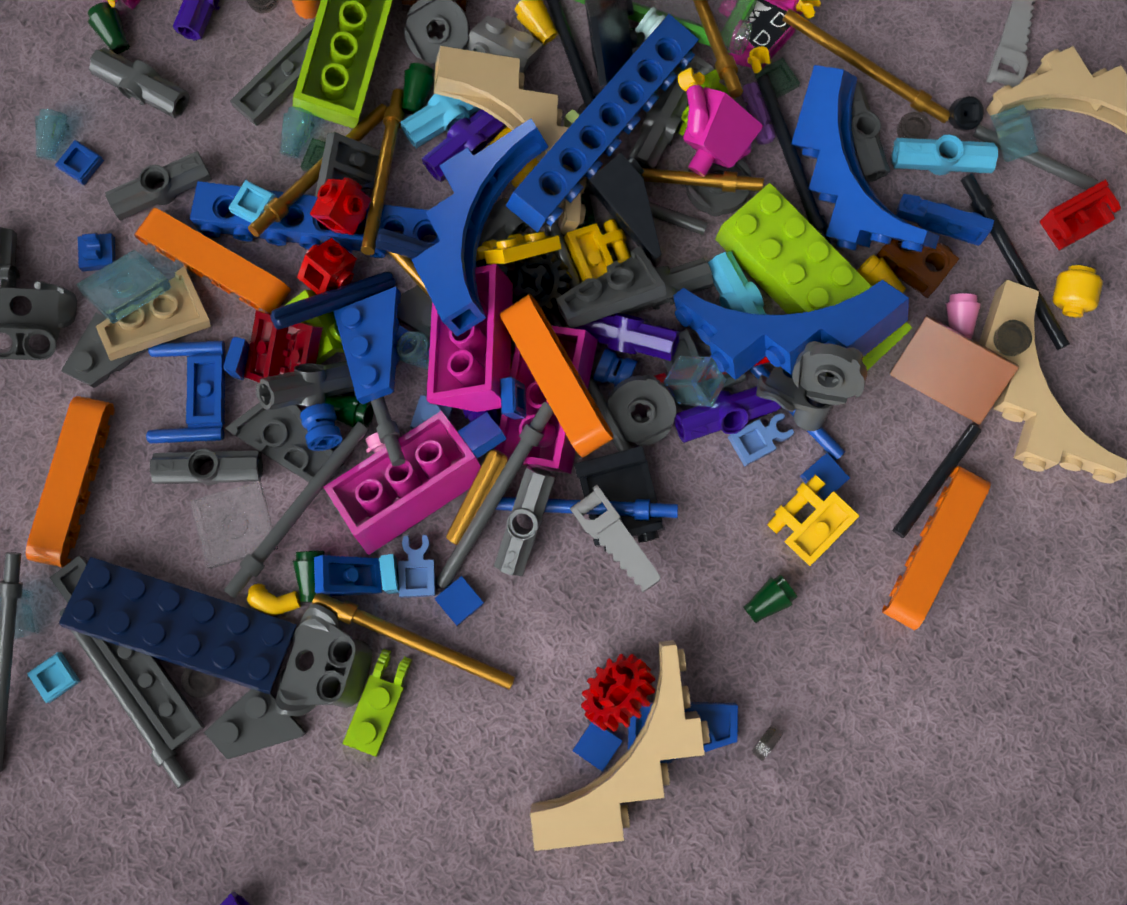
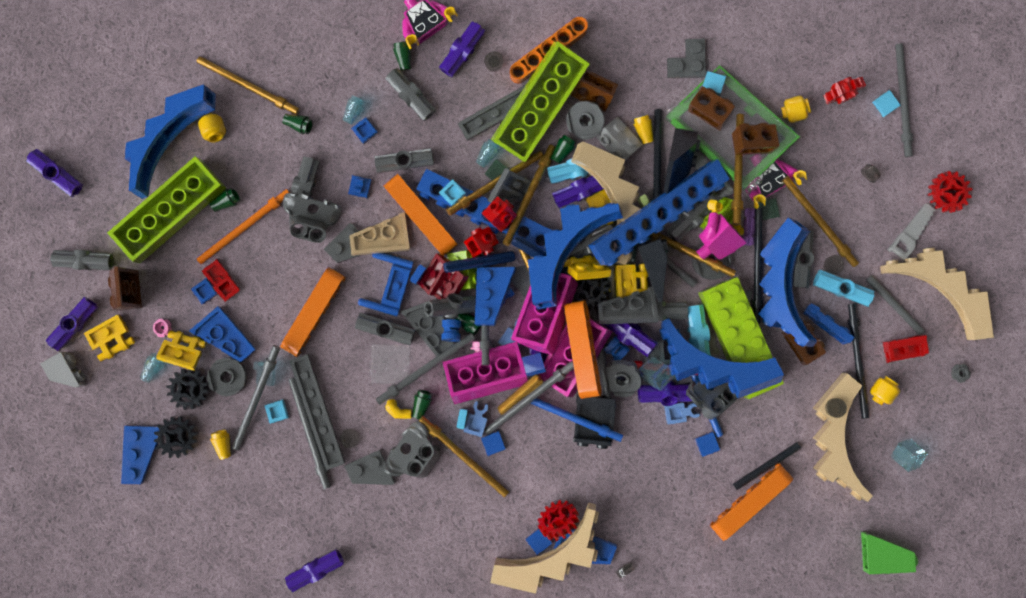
camera: 25 degrees right, 10 degrees up
dark blue plate [58,557,297,695] -> none
clear light blue tile [76,249,172,324] -> none
blue slope [314,555,382,597] -> none
lime hinge [342,649,412,757] -> none
clear light blue cone [396,331,430,371] -> none
dark grey piece [494,466,556,576] -> none
blue tile [500,377,527,420] -> none
light grey piece [570,485,661,593] -> none
light aqua bush [635,6,666,40] -> none
dark green cone [743,575,798,624] -> none
yellow plate [767,474,860,566] -> none
dark grey plate [792,341,867,405] -> none
yellow cone [857,254,906,293] -> none
tile [889,315,1019,425] -> none
bright pink cone [946,293,981,339] -> none
black tile [949,96,984,130] -> none
clear light blue panel [990,104,1038,162] -> none

